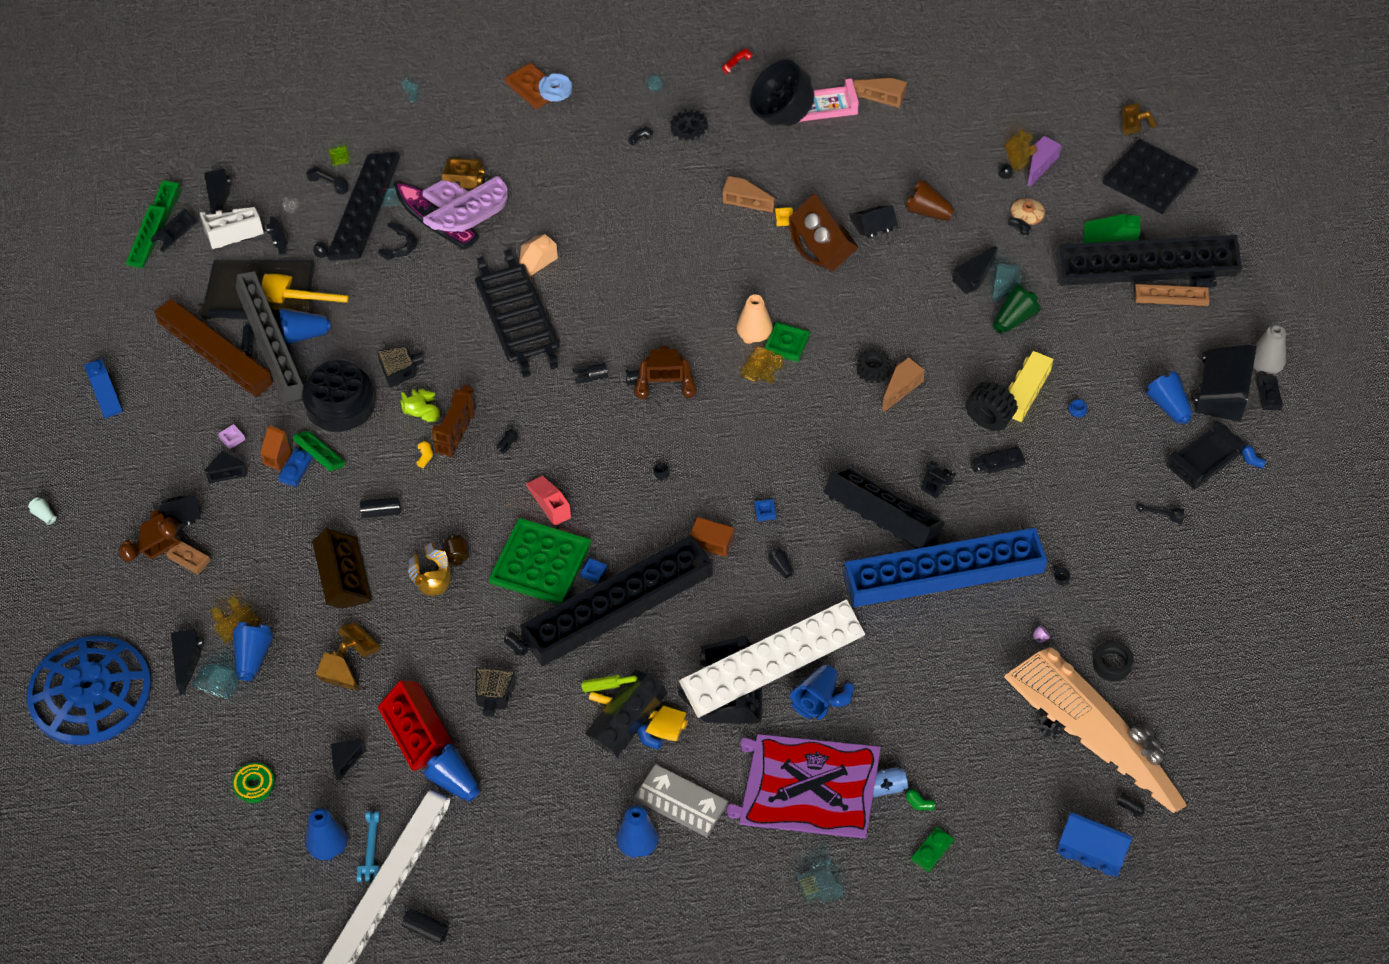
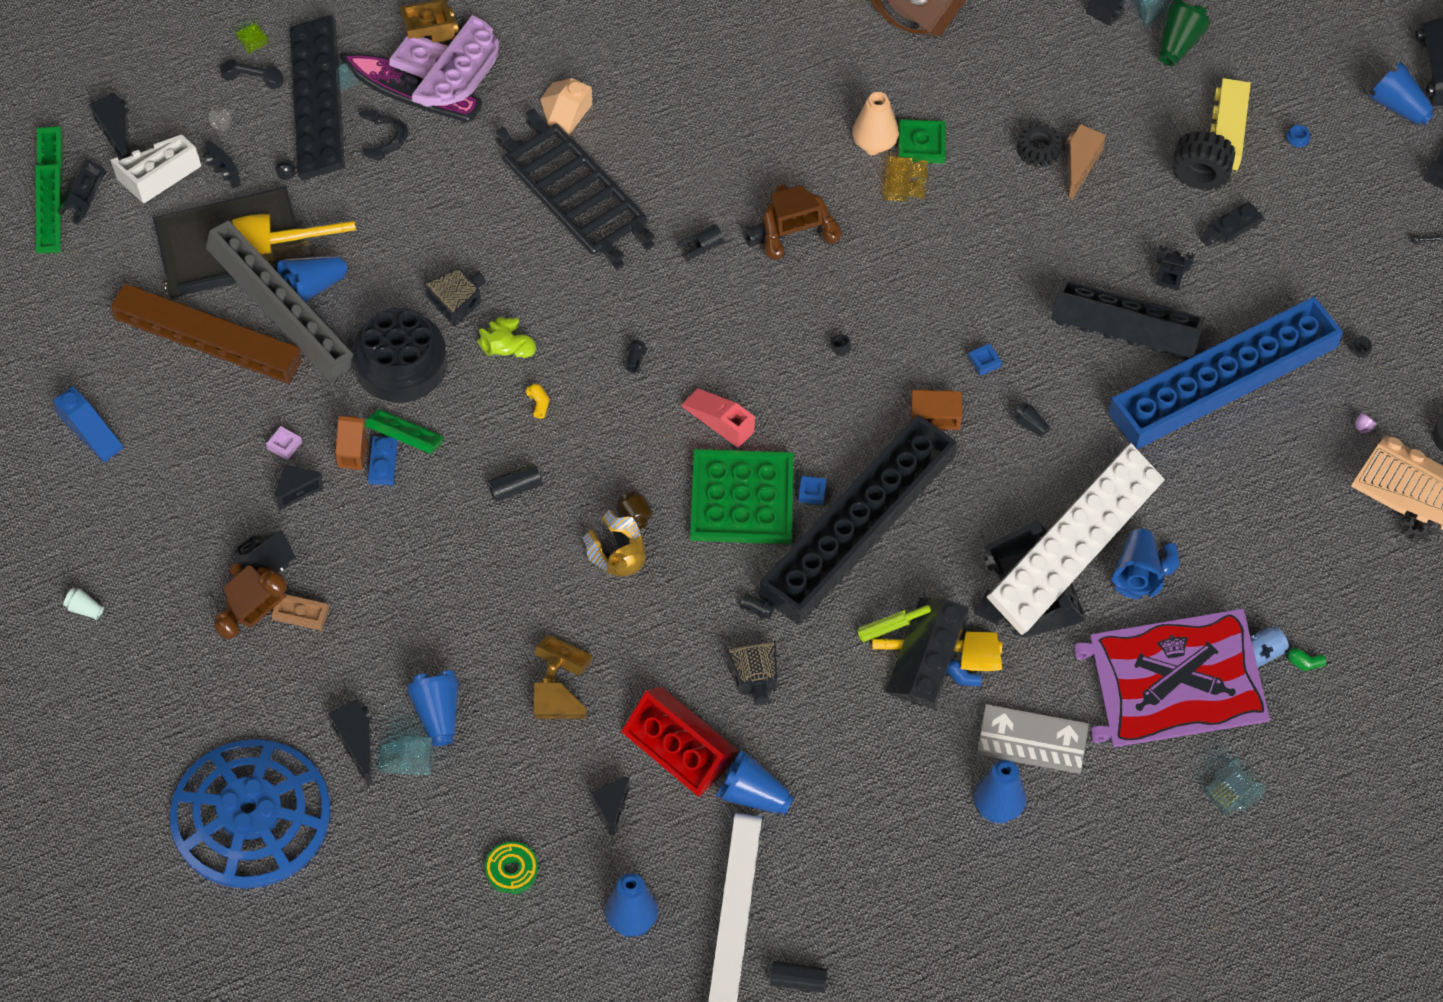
camera: 20 degrees left, 5 degrees up
clear yellow plate [210,596,259,644] -> none
black axle [241,324,254,357] -> none
dark brown slope [312,528,372,609] -> none
dark azure hinge [357,811,380,882] -> none
reddish brown hips [432,385,475,457] -> none
green plate [911,827,954,873] -> none

